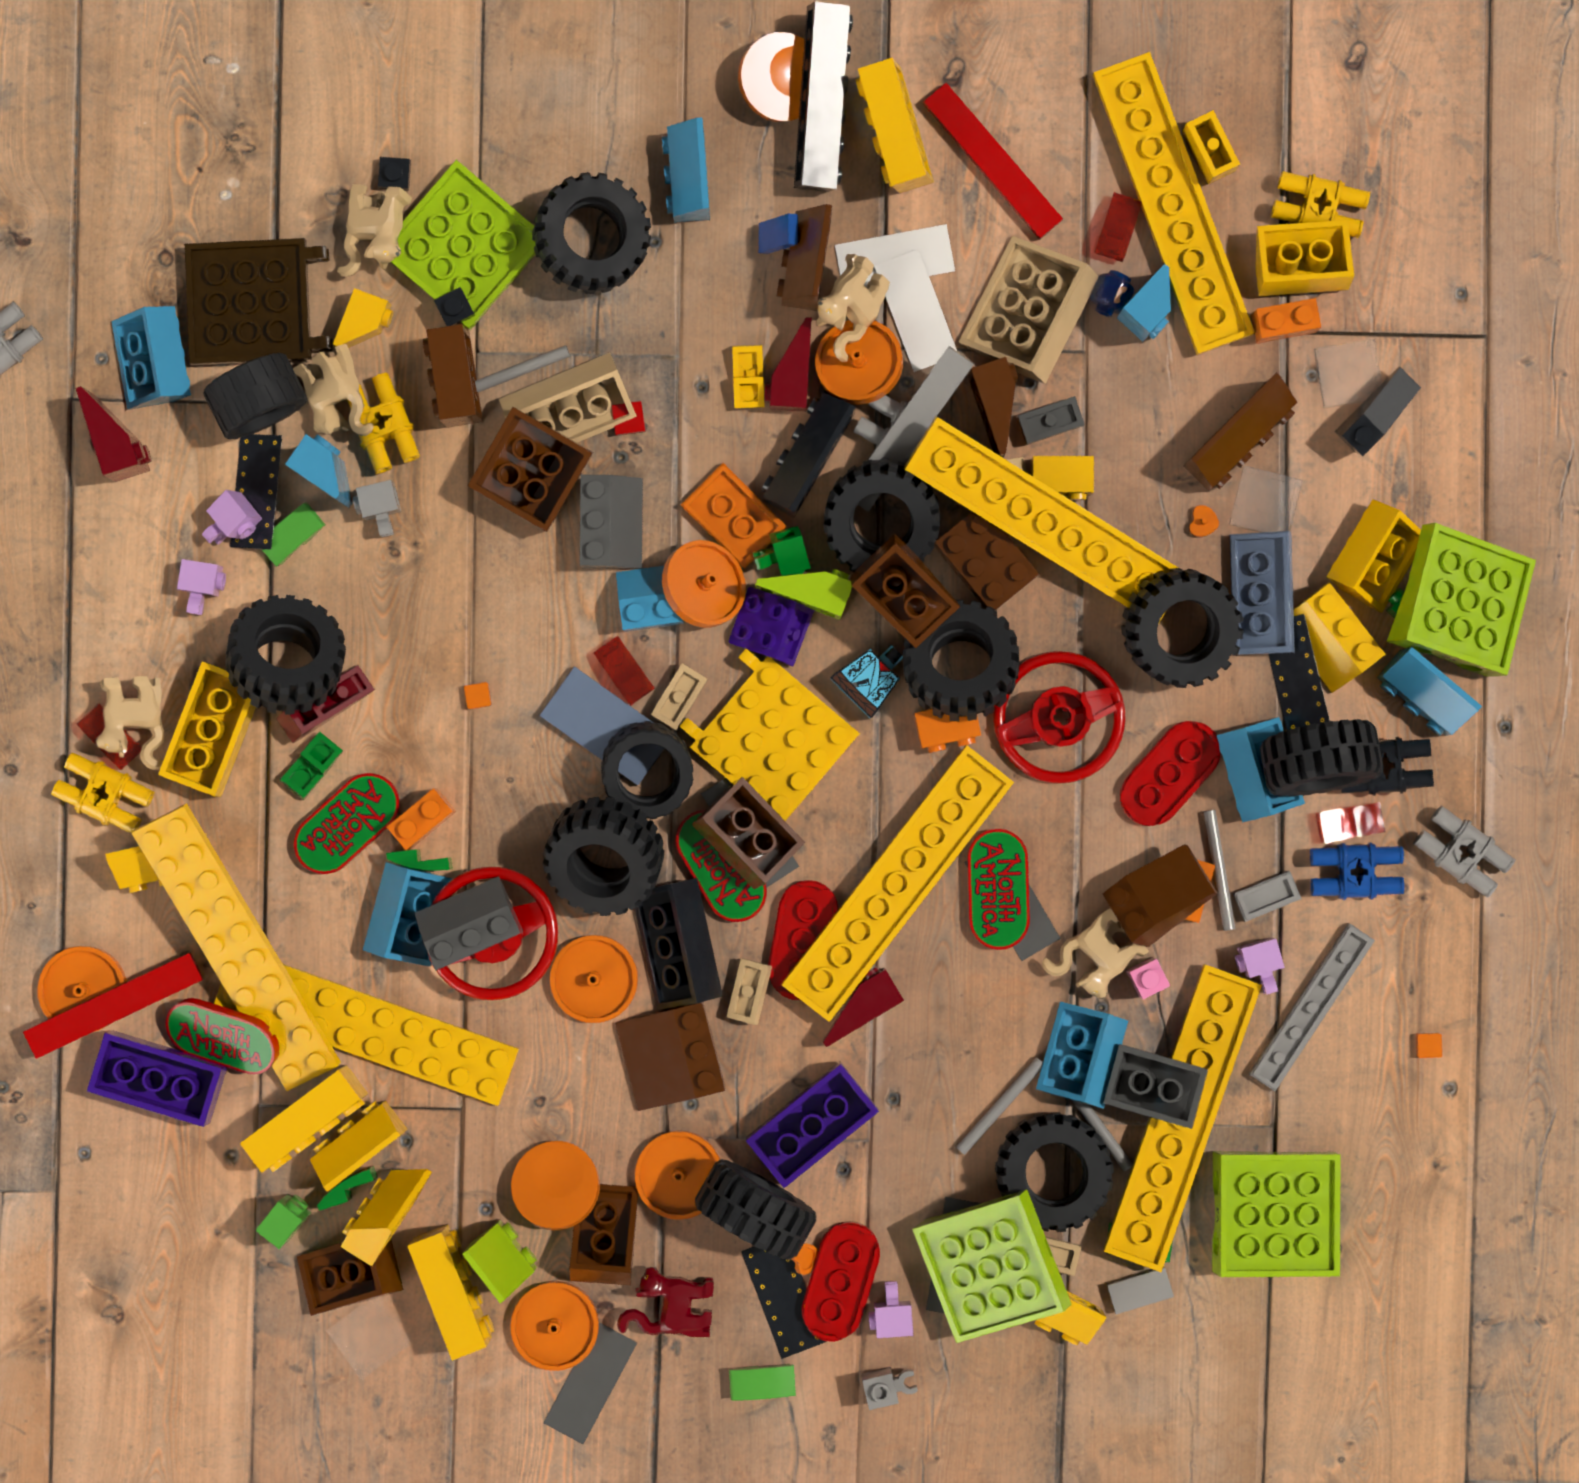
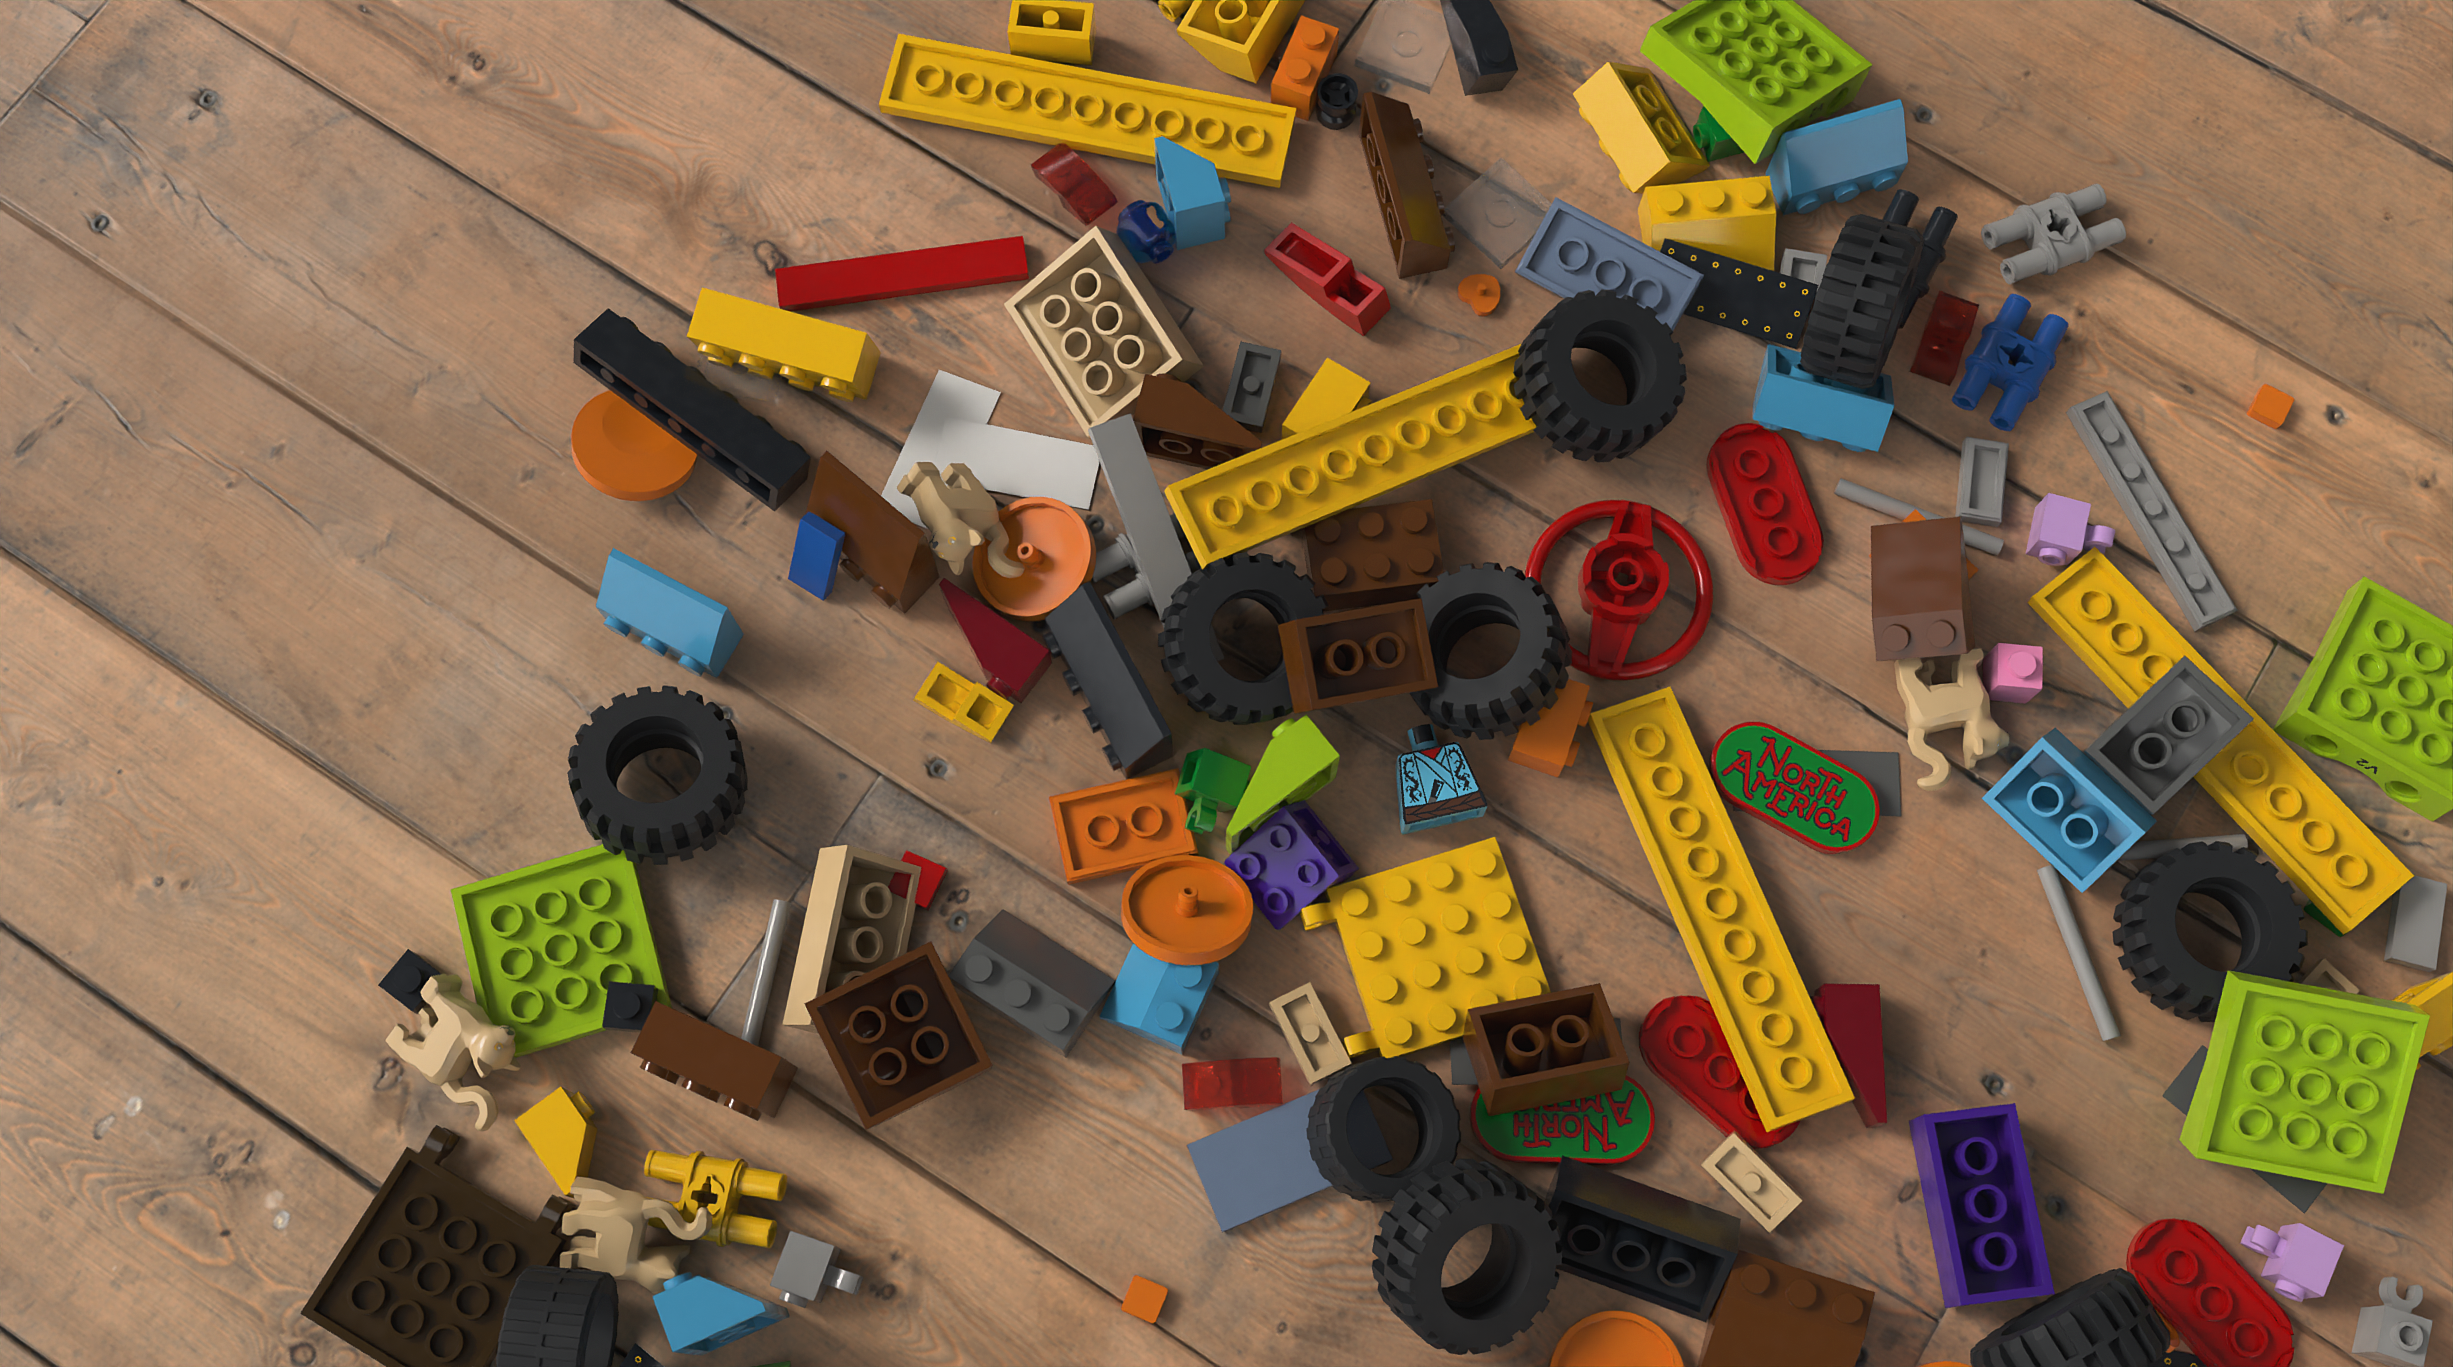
camera: 55 degrees left, 15 degrees down
none -> red slope [1264,222,1391,336]
none -> black wheel [1316,73,1358,130]
none -> light grey plate [1780,248,1827,299]

